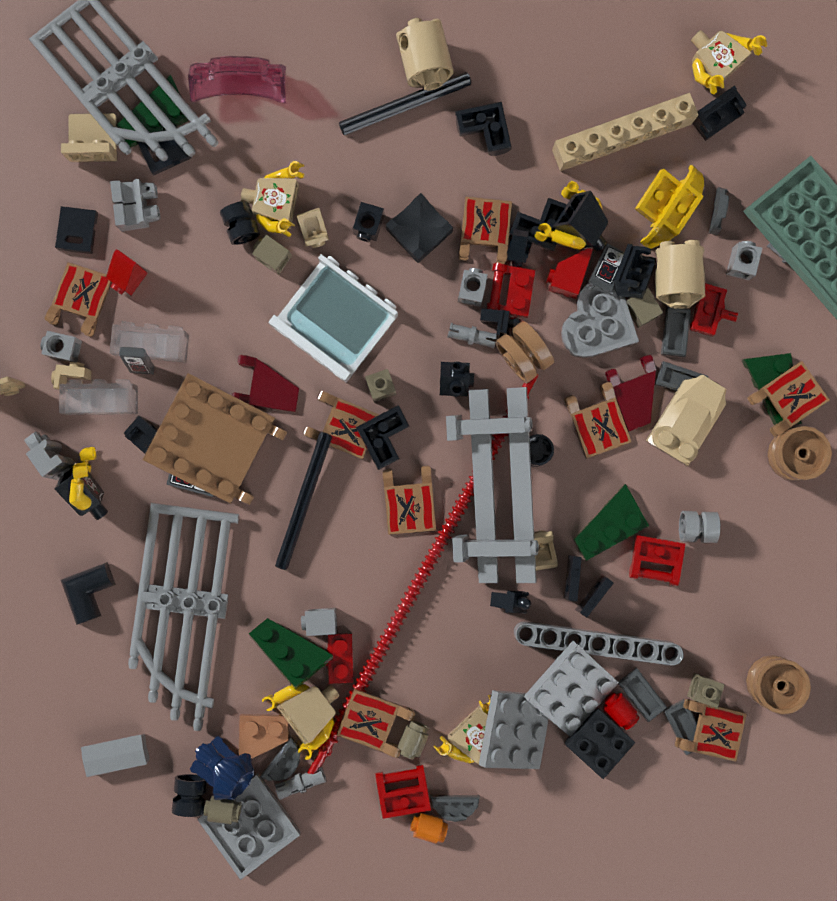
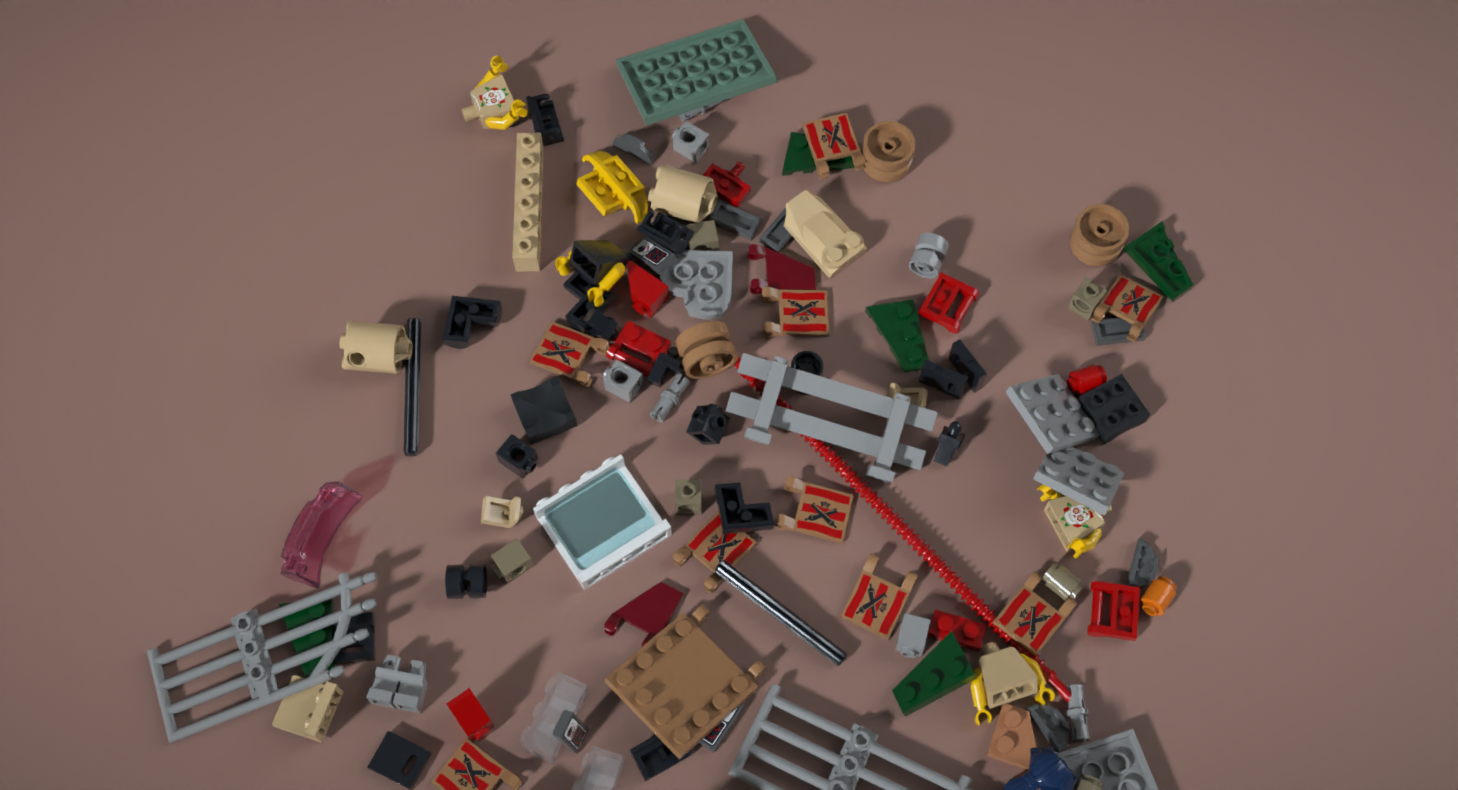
camera: 70 degrees left, 20 degrees down
torso [241,161,305,237] -> none
light grey beam [514,621,683,665] -> none
dark grey tile [618,668,667,722] -> none
none -> flag [840,554,917,640]
none -> dark green wing [1124,221,1193,302]

